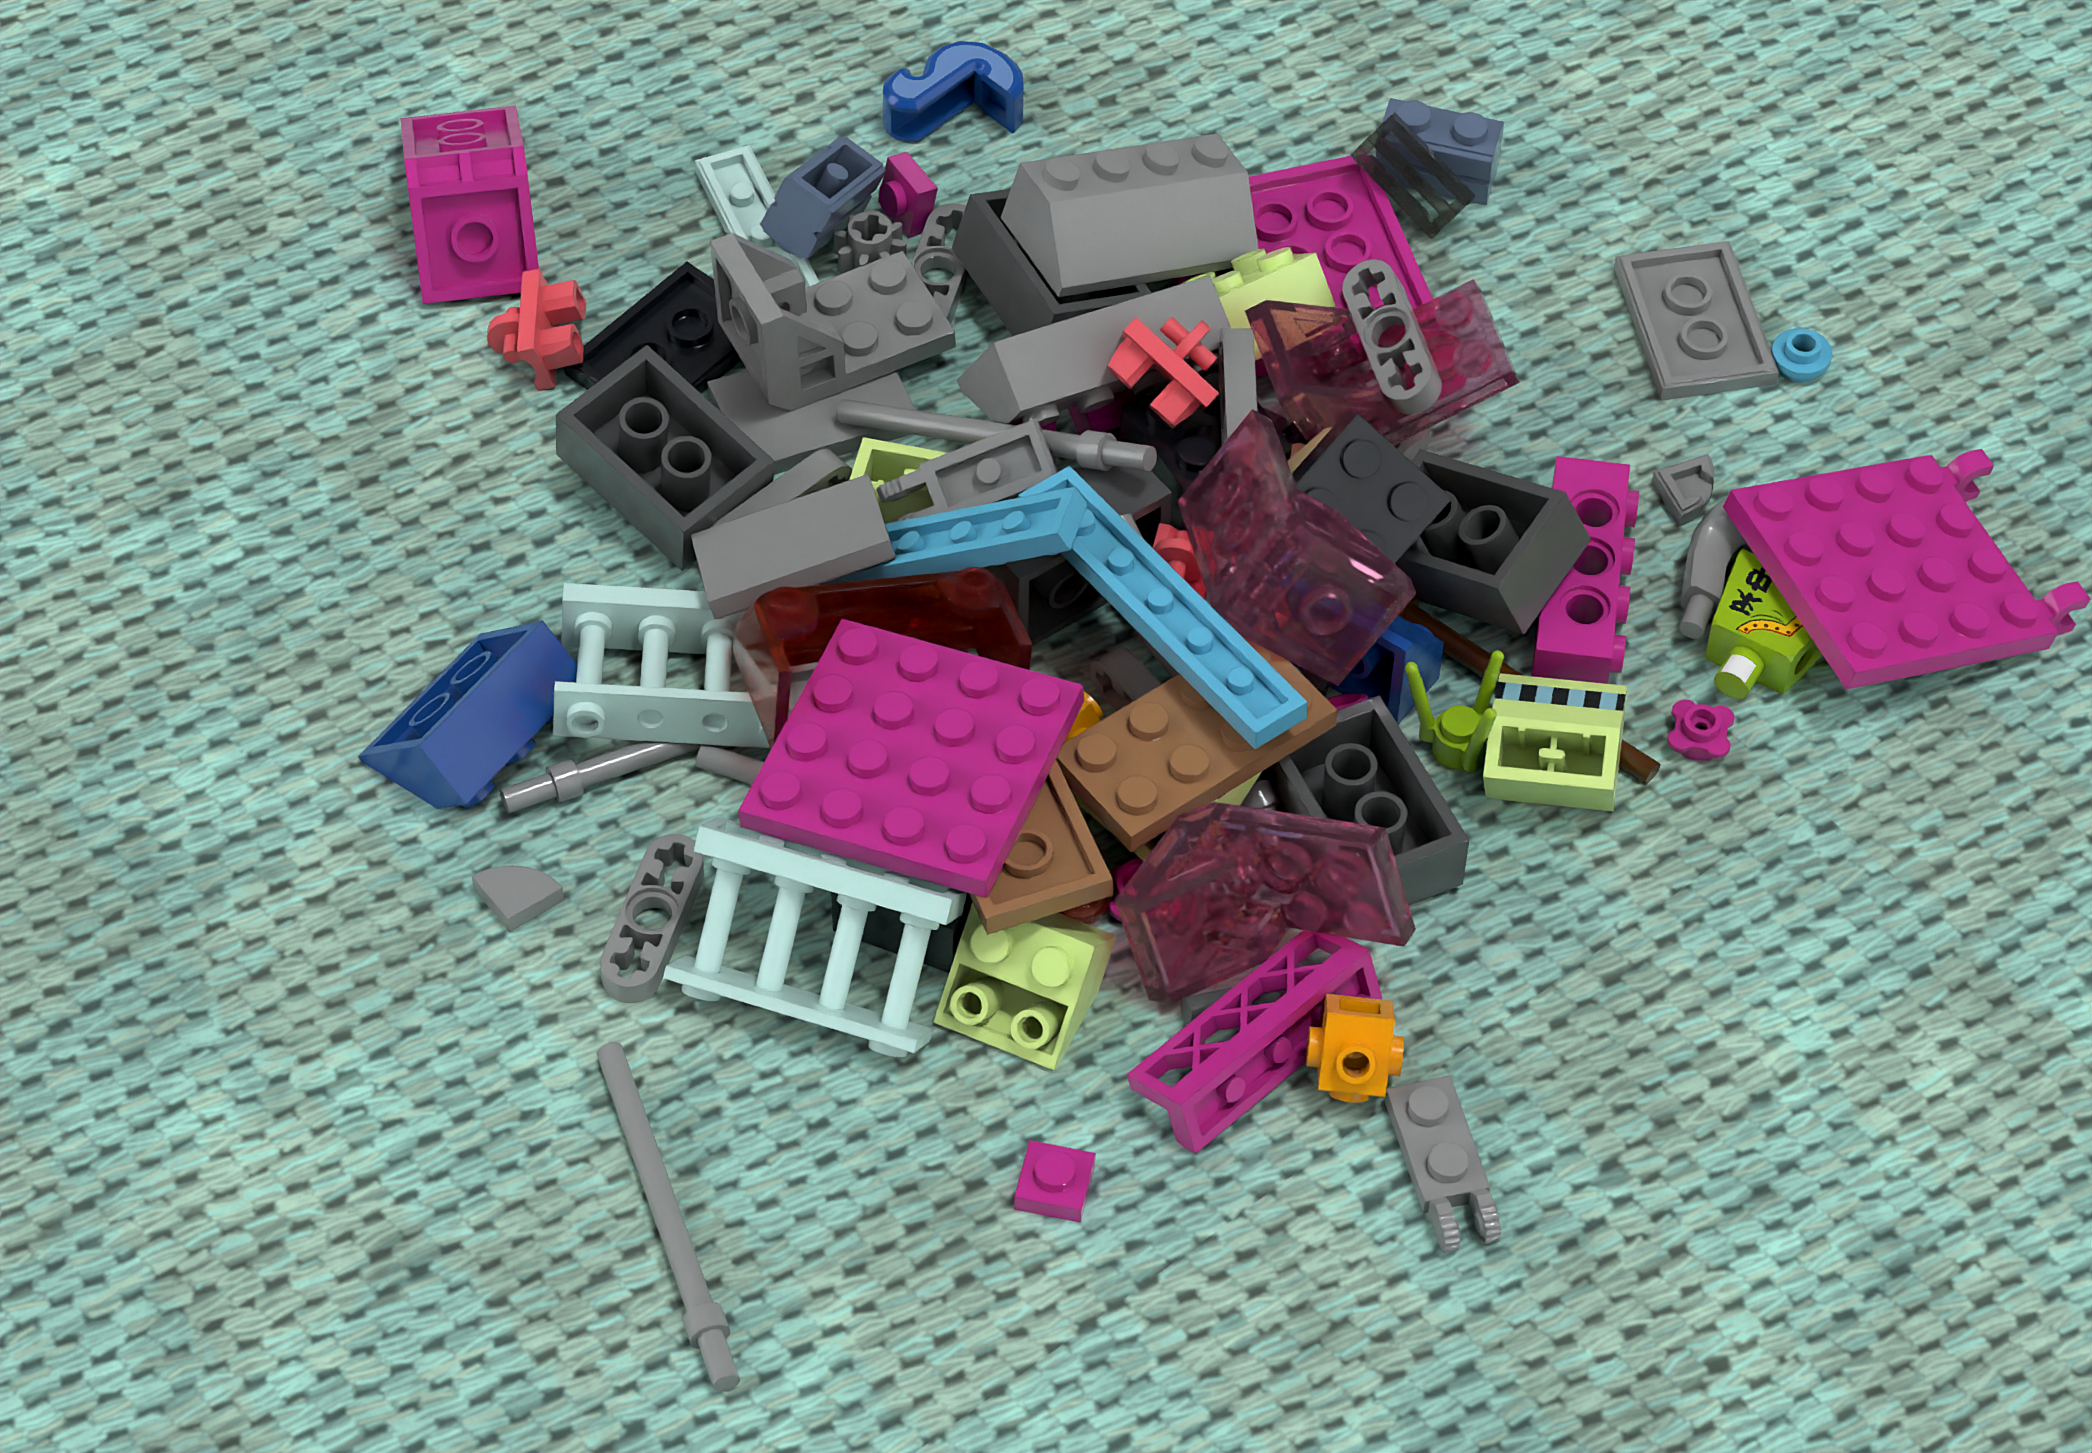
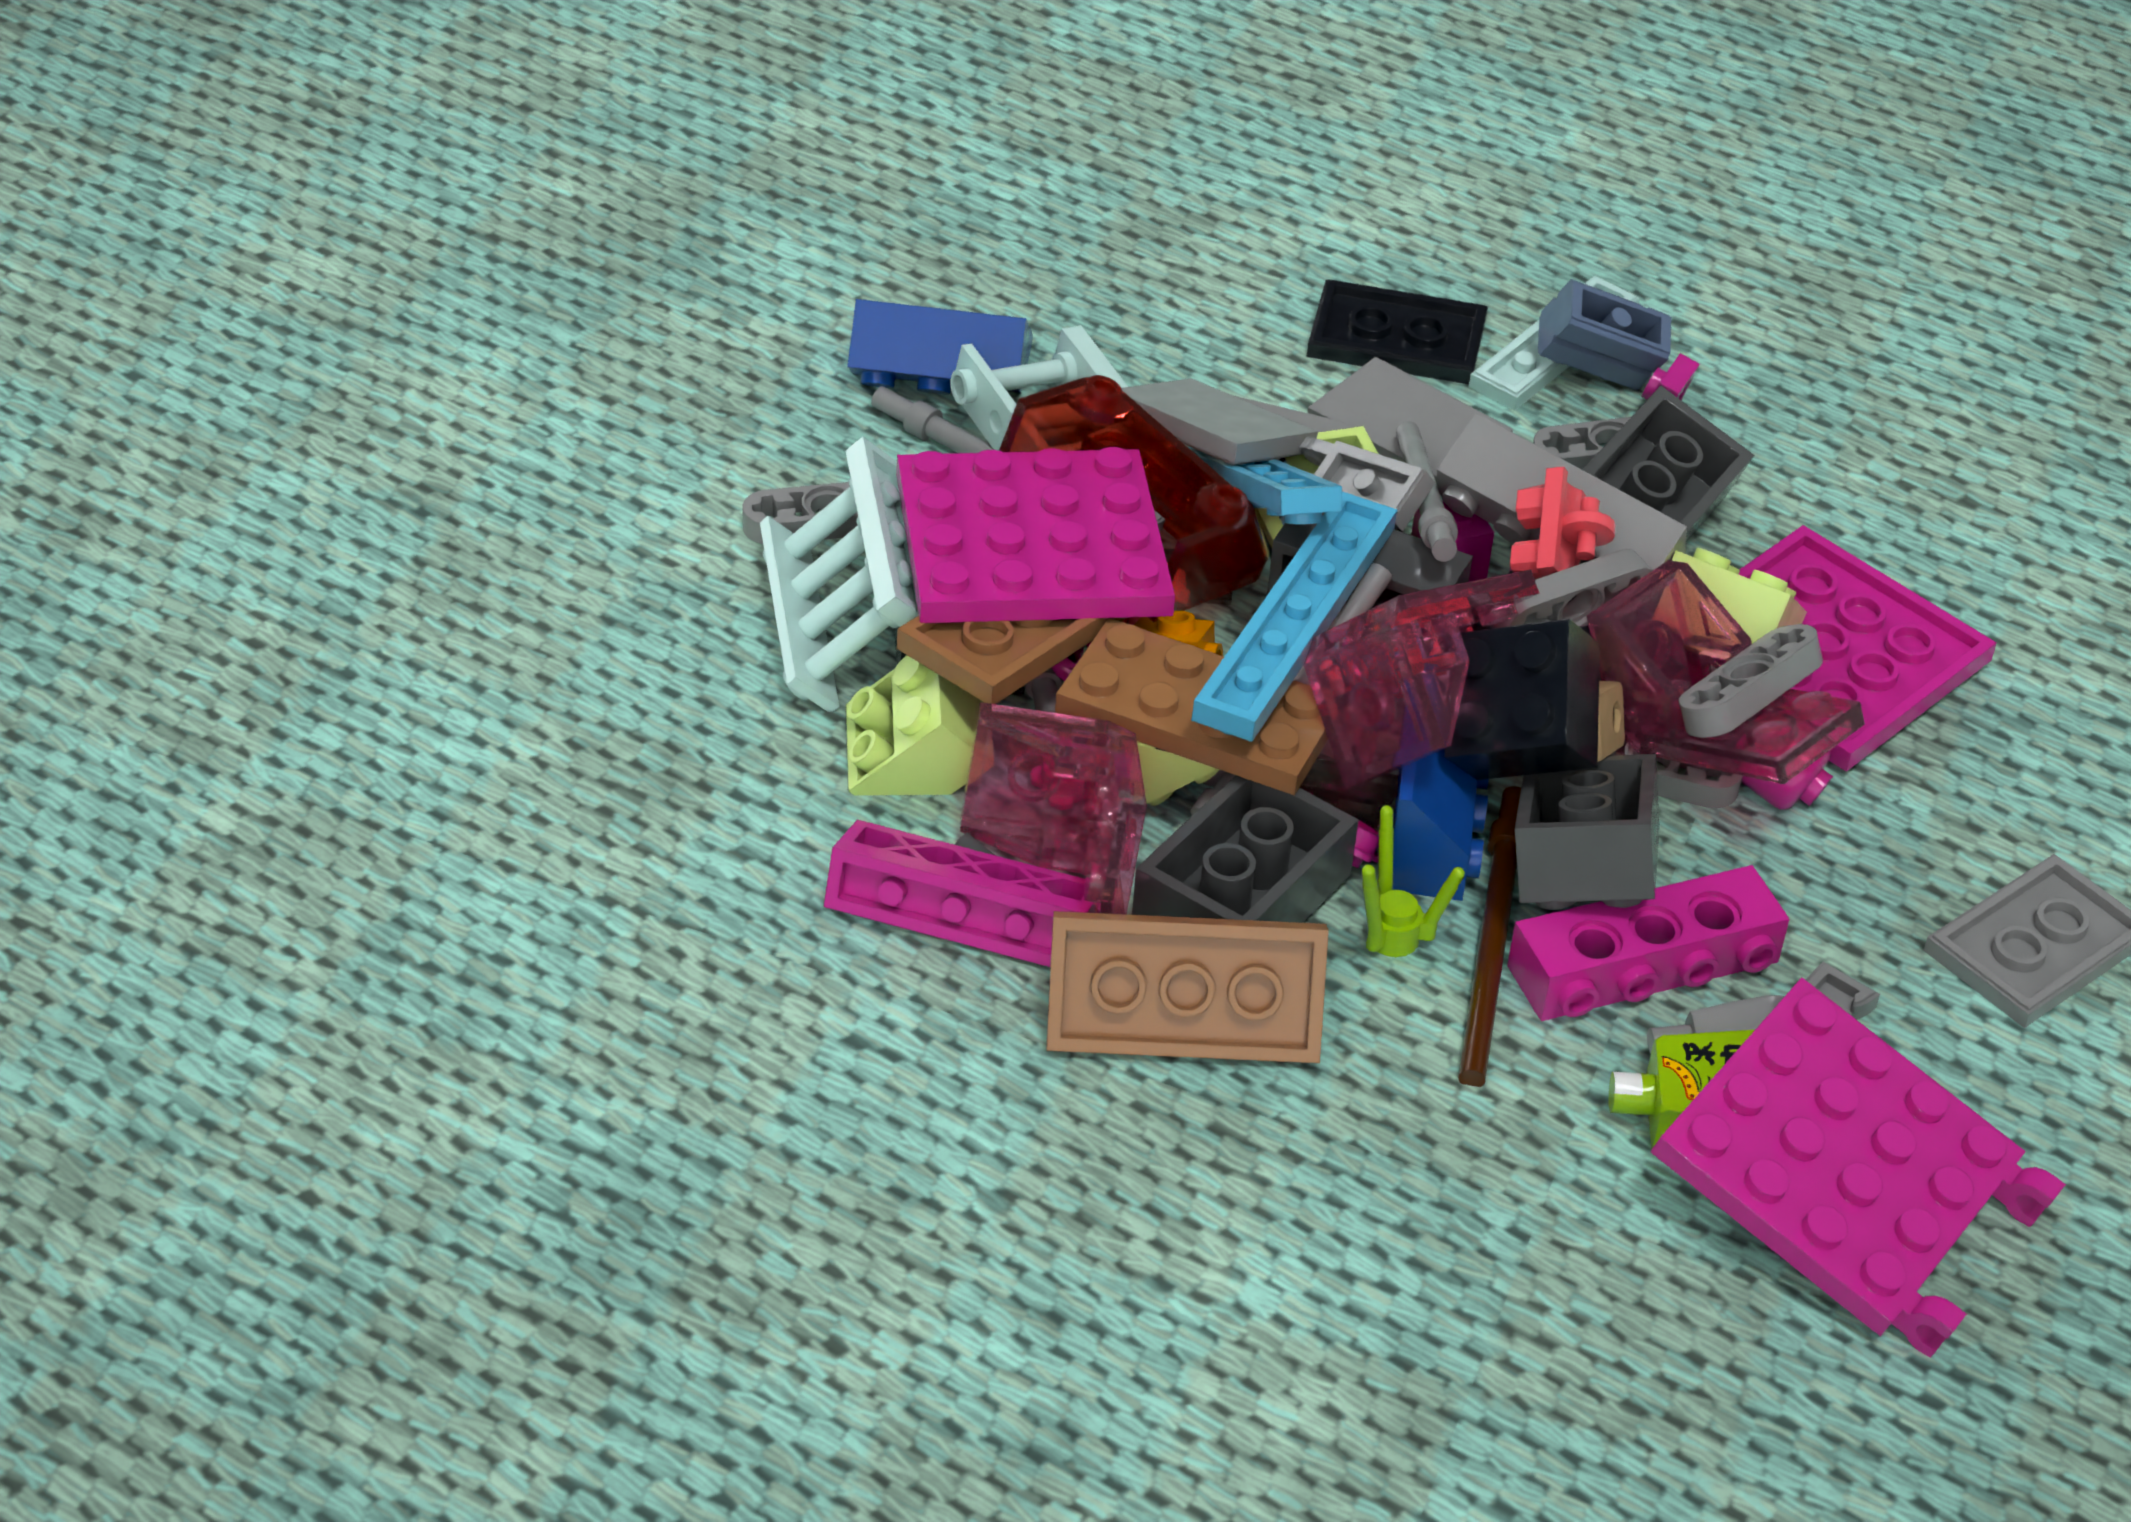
camera: 60 degrees right, 10 degrees down
dark pink bracket [400,105,539,304] -> none
light grey tile [472,865,564,932] -> none
coral hips [487,268,587,391] -> none
dark grey brick [556,345,775,571] -> none
light grey bar [597,1042,740,1391] -> none
light grey bracket [710,233,956,411] -> none
light grey gear [834,211,907,273] -> none
blue animal [883,41,1024,142] -> none
light grey slope [1001,133,1259,297] -> none
dark pink plate [1014,1140,1096,1223] -> none
light orange brick [1305,994,1404,1103] -> none
clear smoke tile [1350,112,1476,239] -> none
sand blue brick [1375,98,1504,205] -> none
light grey hinge [1384,1075,1501,1253] -> none
yellowish green slope [1483,673,1627,812] -> none
dark pink plate [1667,699,1735,761] -> none
medium azure plate [1771,328,1832,383] -> none
none -> medium nougat plate [1046,911,1329,1063]

